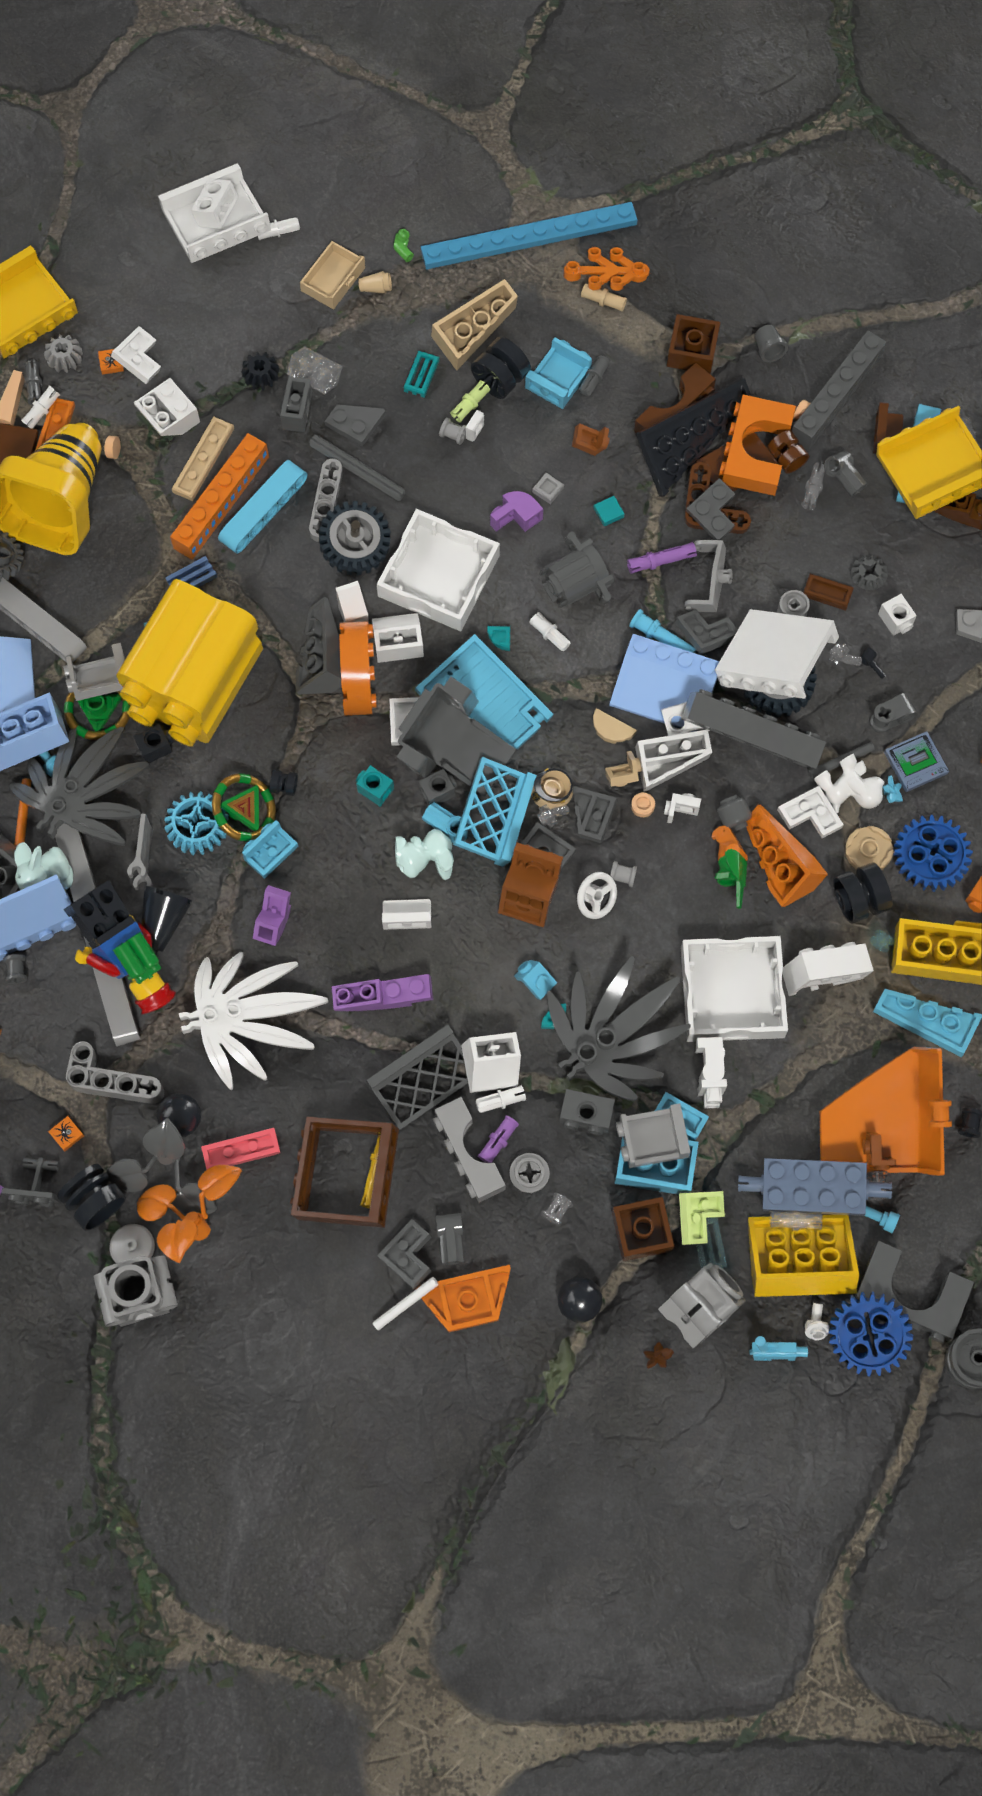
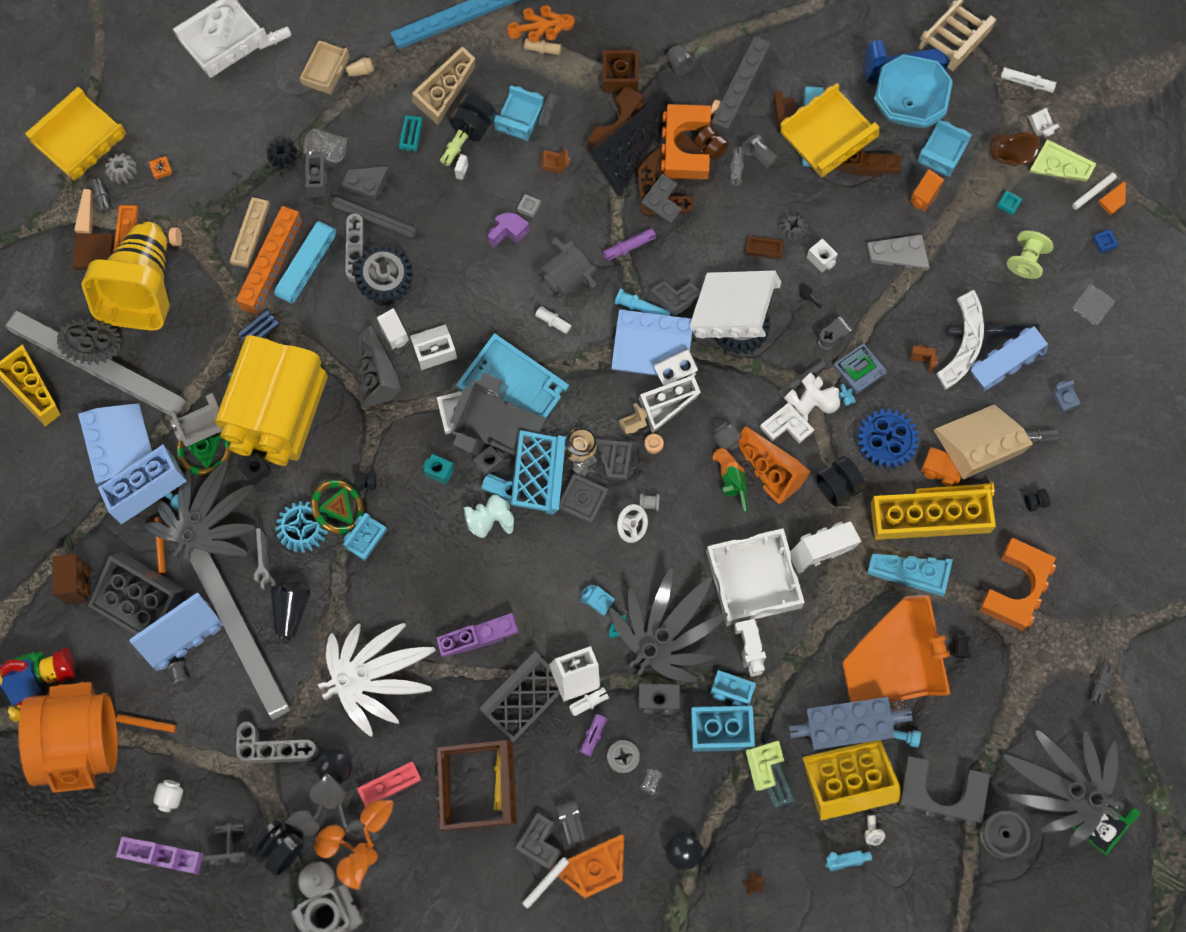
camera: 10 degrees left, 0 degrees up
light aqua animal [14,842,73,890] -> none
white pin [21,386,60,429] -> none
orange tile [48,1116,84,1152] -> none
piece [63,880,176,1015] -> none
white plate [111,326,161,384] -> none
white slope [134,378,200,436] -> none
medium lavender brick [253,885,291,946] -> none
orange brick [339,621,377,716] -> none
white tile [377,509,500,631] -> none
white panel [382,899,431,930] -> none
bright green arm [393,229,414,262] -> none
light grey arch [433,1097,506,1203] -> none
light grey bush [439,418,466,445] -> none
teal tile [487,626,510,651] -> none
dark orange bracket [498,843,563,928] -> none
tan tile [593,708,637,744] -> none
teal tile [594,496,625,526] -> none
reddish brown brick [612,1197,674,1261] -> none
light grey panel [616,1104,691,1168] -> none
light grey piece [658,1263,745,1348] -> none
white bracket [664,793,701,823] -> none
dark grey brick [681,689,826,769] -> none
light grey piece [684,540,733,612] -> none
clear pin [770,1211,822,1231] -> none
light grey wheel [777,590,810,617] -> none
clear plate [829,643,862,666] -> none
blue gear [829,1291,913,1376] -> none
tan tile [845,826,894,870] -> none
dark orange bracket [862,1133,897,1170] -> none
clear light blue bush [870,929,894,953] -> none

